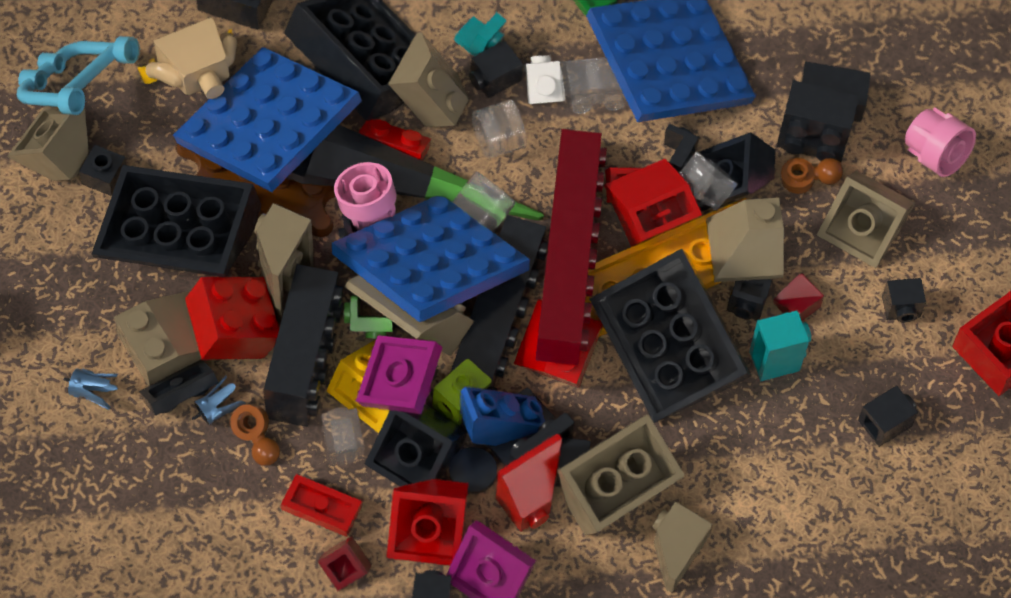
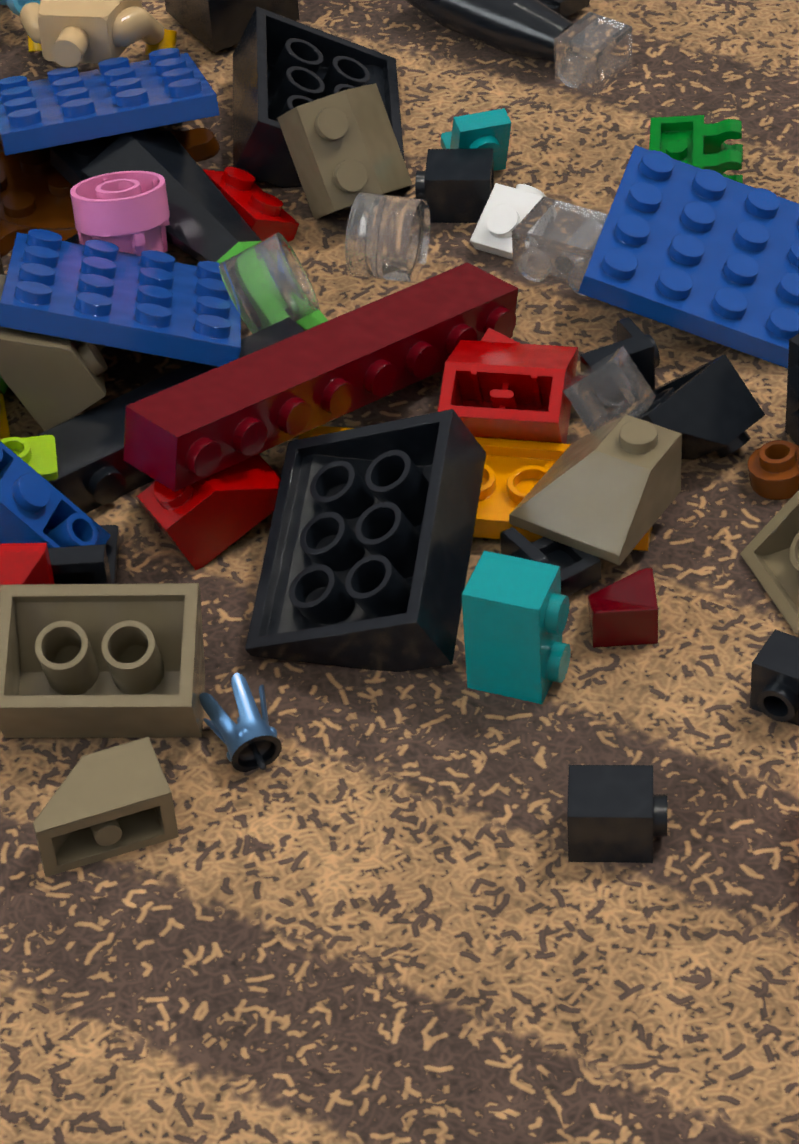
camera: 45 degrees right, 20 degrees down
none -> flat silver piece [199,673,282,772]

